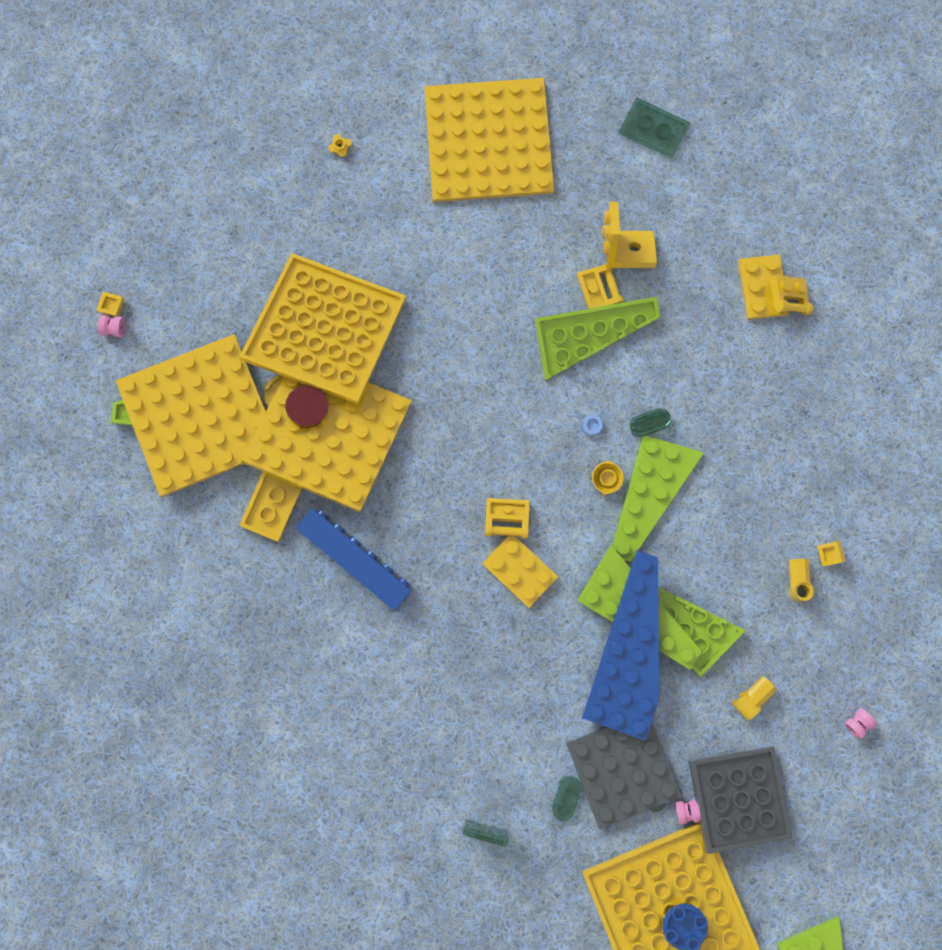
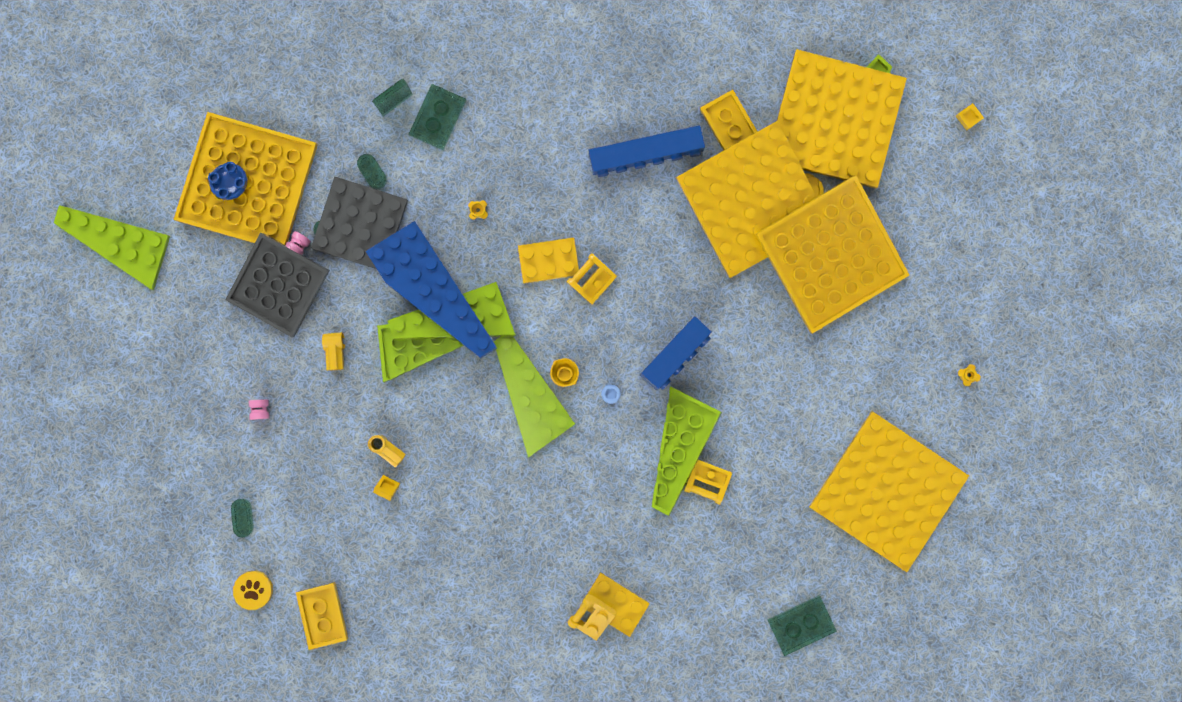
camera: 125 degrees right, 5 degrees up
bright pink wheel [98,315,126,338] -> none
dark red tile [285,386,328,428] -> none
yellow bracket [602,202,657,268] -> none
clear green tile [630,408,671,437] -> none
none -> clear green tile [408,84,466,150]
none -> yellow plate [468,200,488,220]
none -> blue brick [640,316,712,390]

